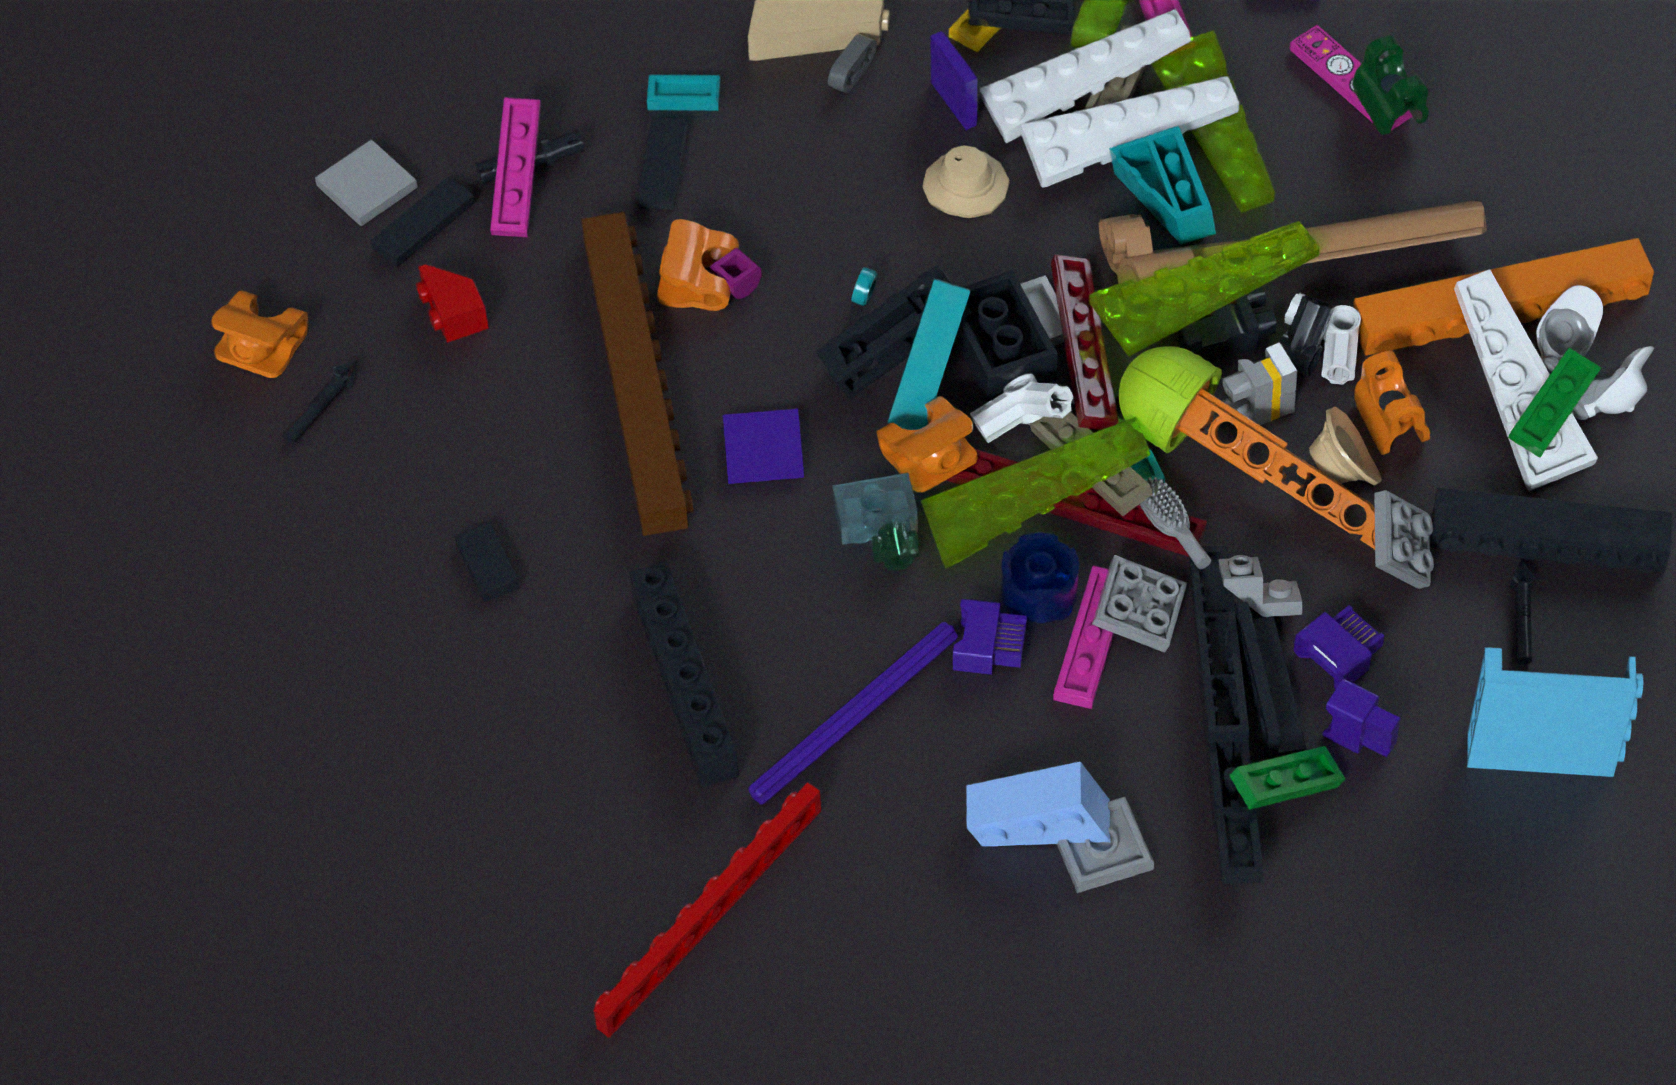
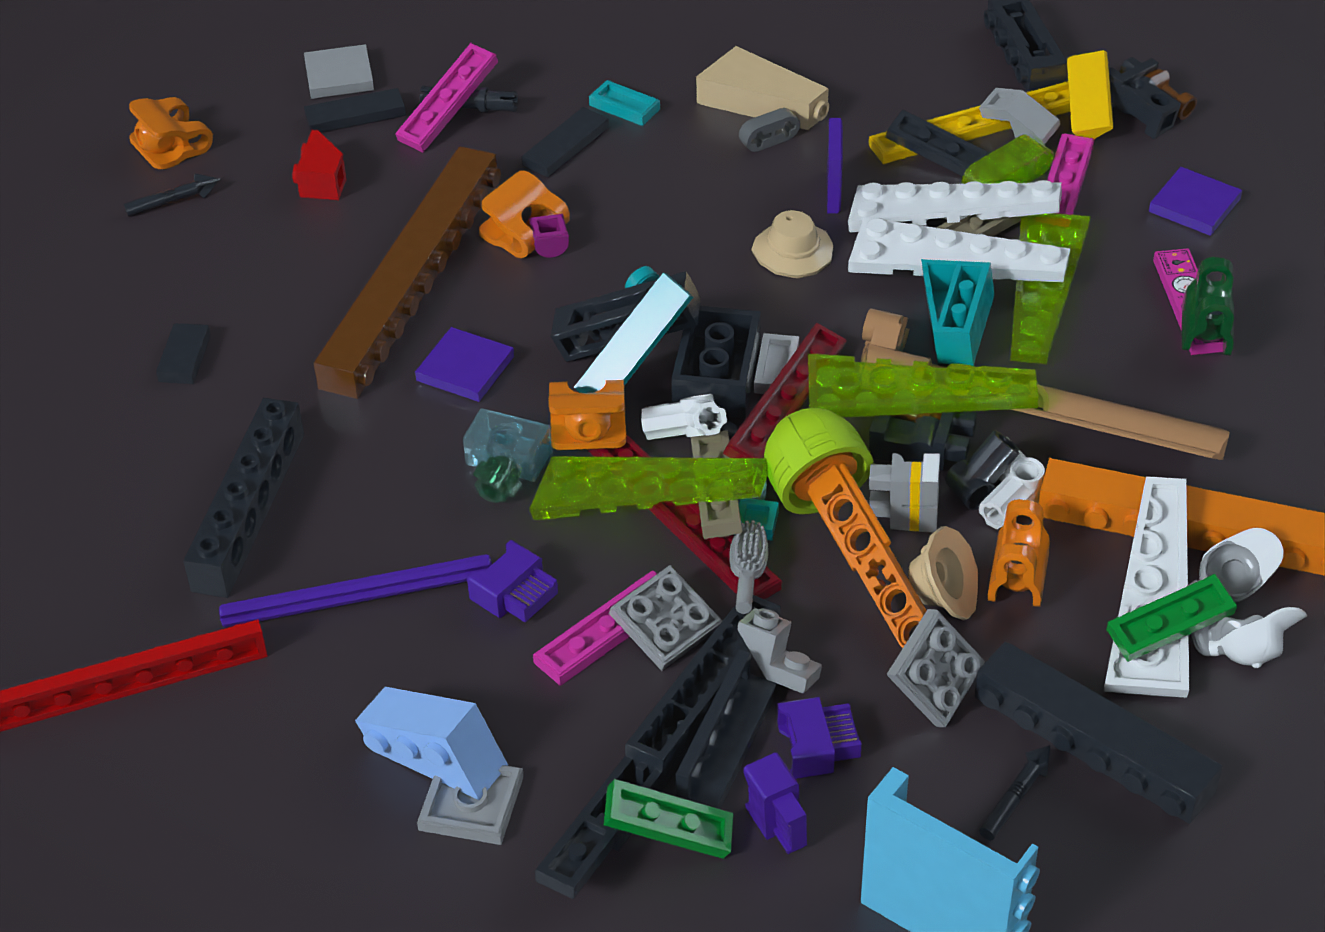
camera: 30 degrees right, 10 degrees down
clear blue brick [1001,532,1080,623] -> none

